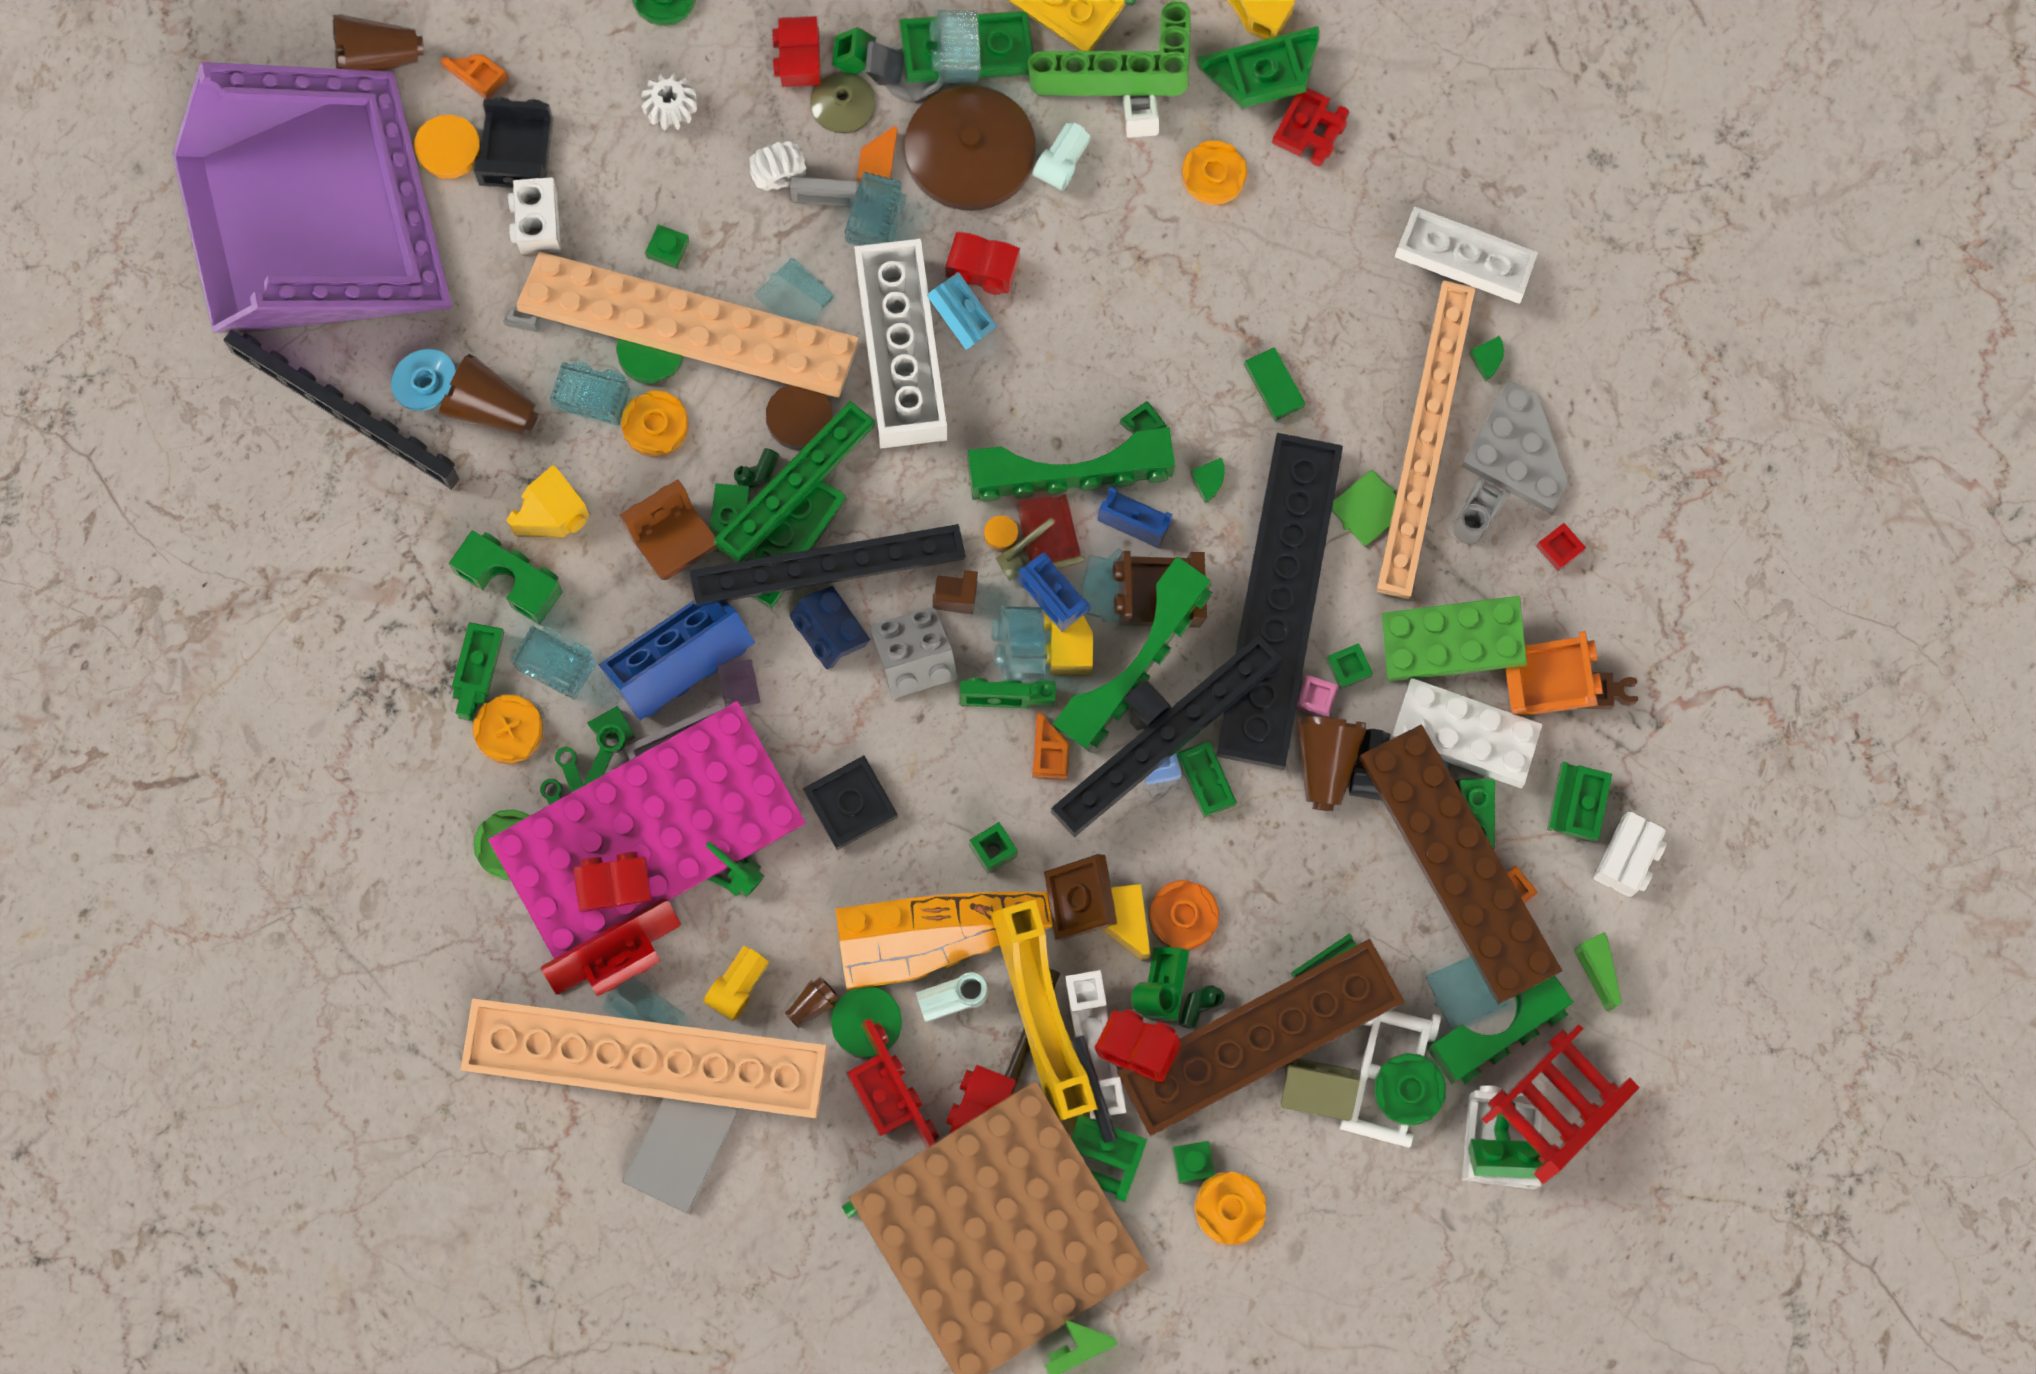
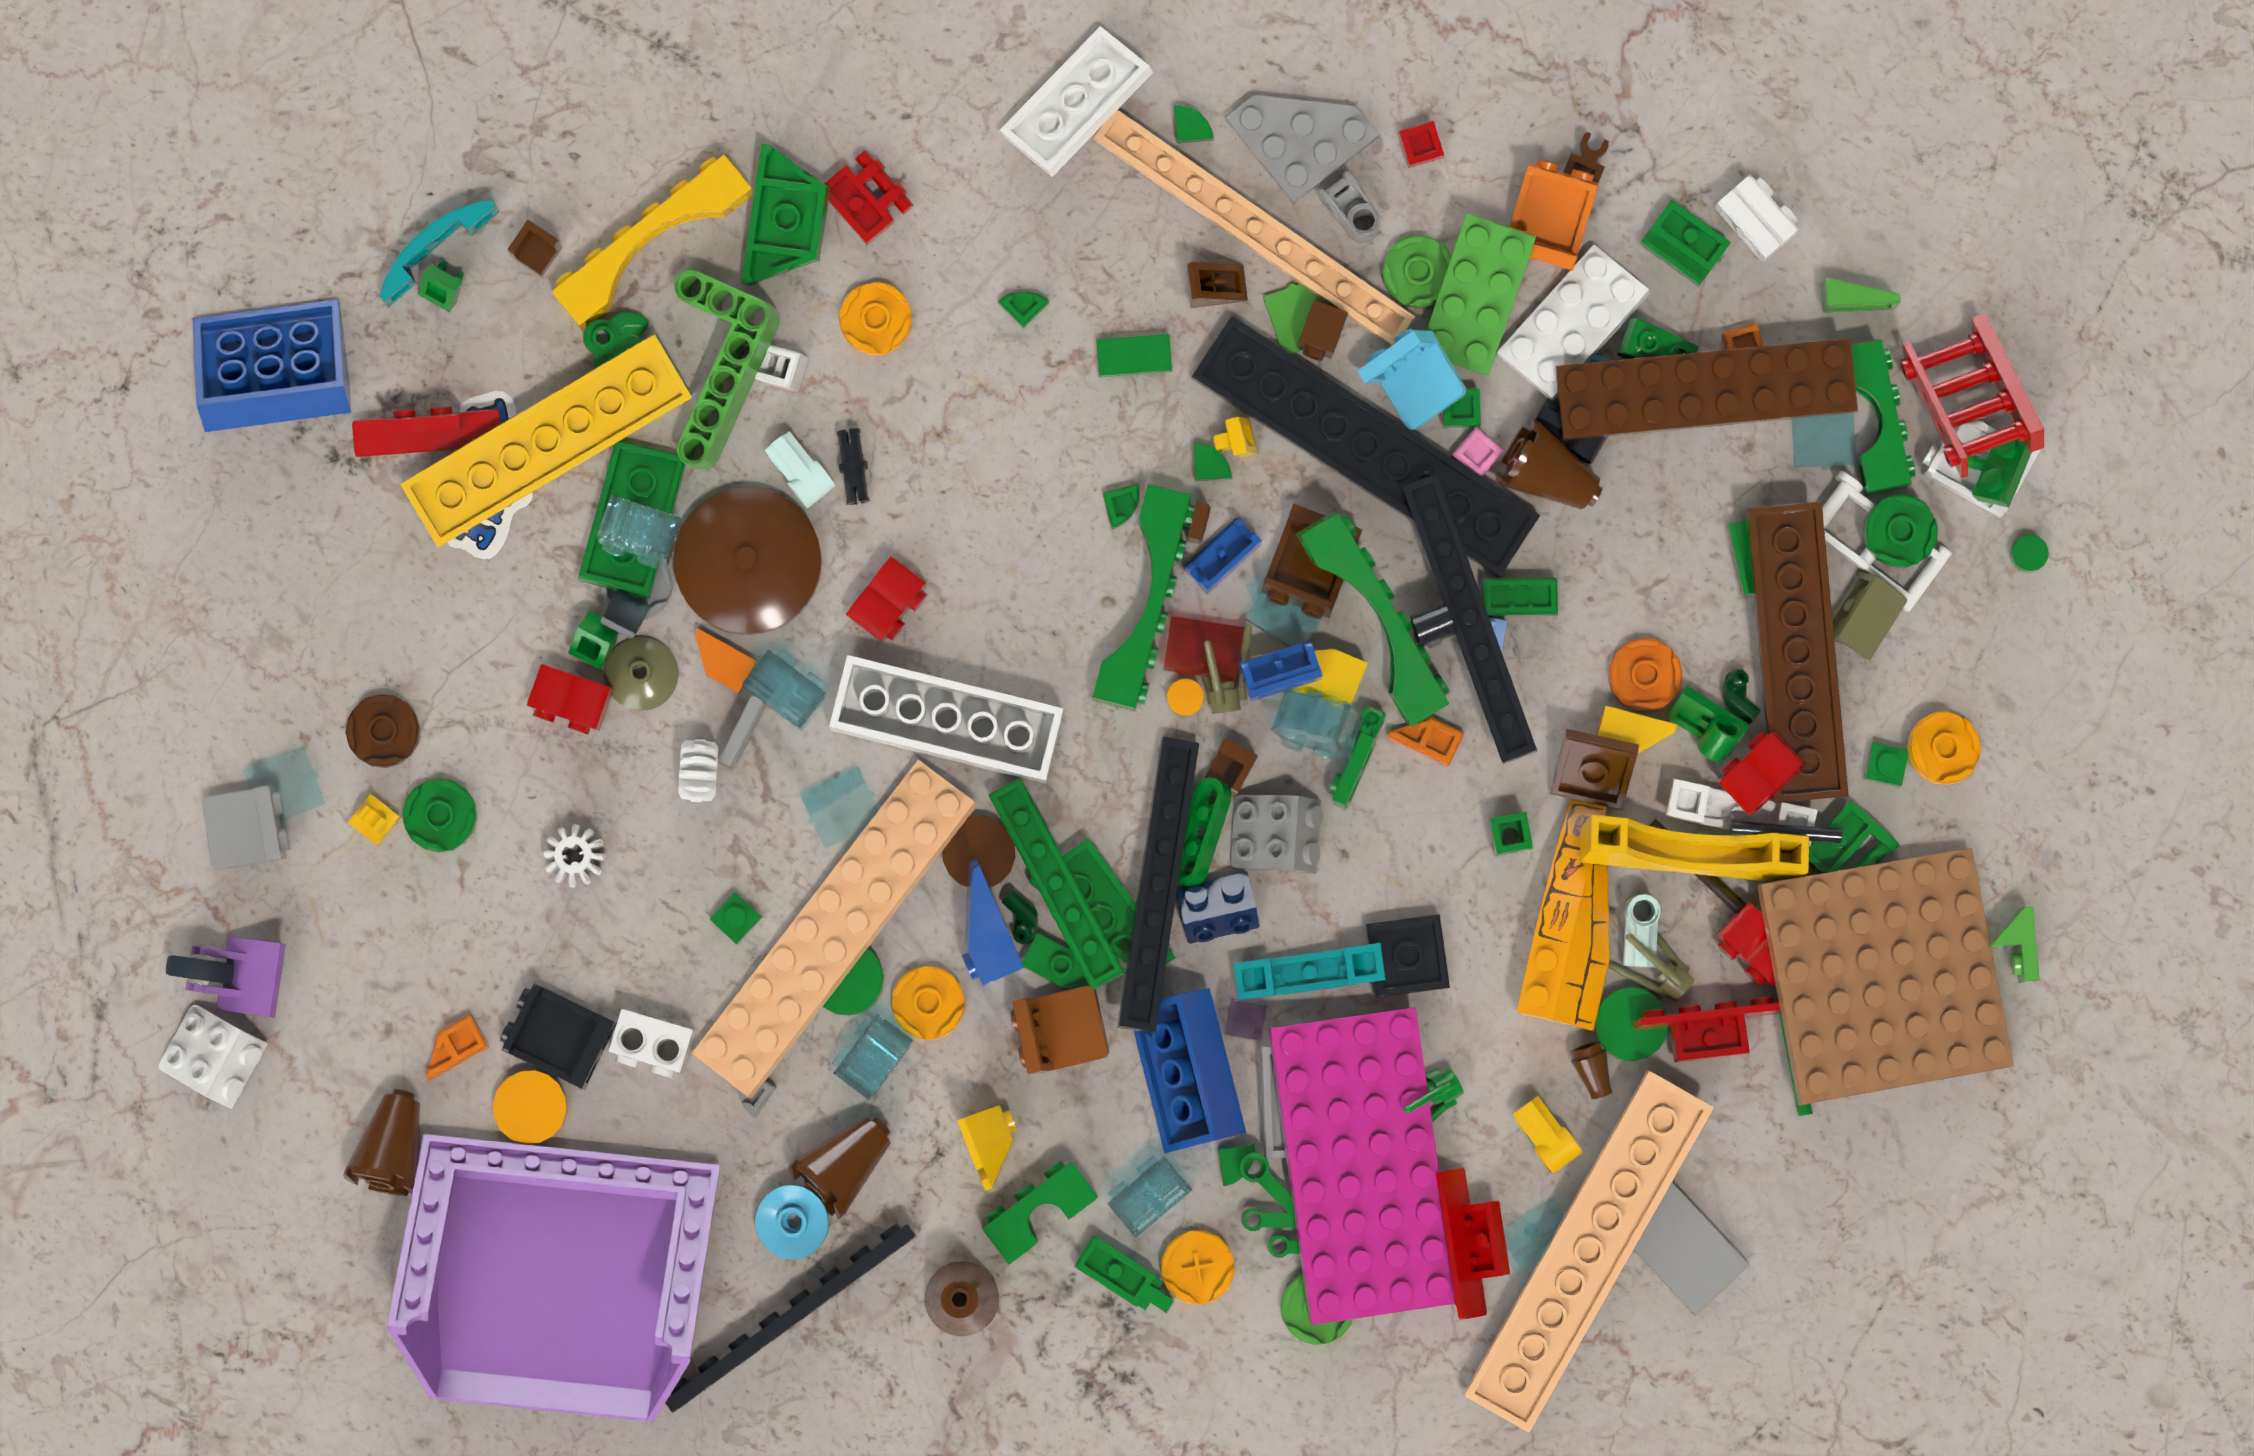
camera: 65 degrees left, 10 degrees up
red brick [573,852,652,912] -> none
medium azure plate [927,272,998,350] -> none
none -> black pin [837,428,870,505]
none -> reddish brown cone [925,1261,999,1336]
none -> blue slope [962,858,1024,986]
none -> green tile [998,292,1050,329]
none -> green plate [1178,778,1232,887]
none -> reddish brown slope [1187,262,1248,308]
none -> reddish brown tile [1187,501,1211,544]
none -> yellow tile [1213,416,1259,458]
none -> teal slope [1233,943,1386,1000]
none -> reddish brown brick [1297,300,1348,361]
none -> medium azure bracket [1358,328,1466,430]
none -> bright green tile [1382,235,1452,309]
none -> olive plant [1608,931,1695,1001]
none -> green tile [2010,535,2049,573]

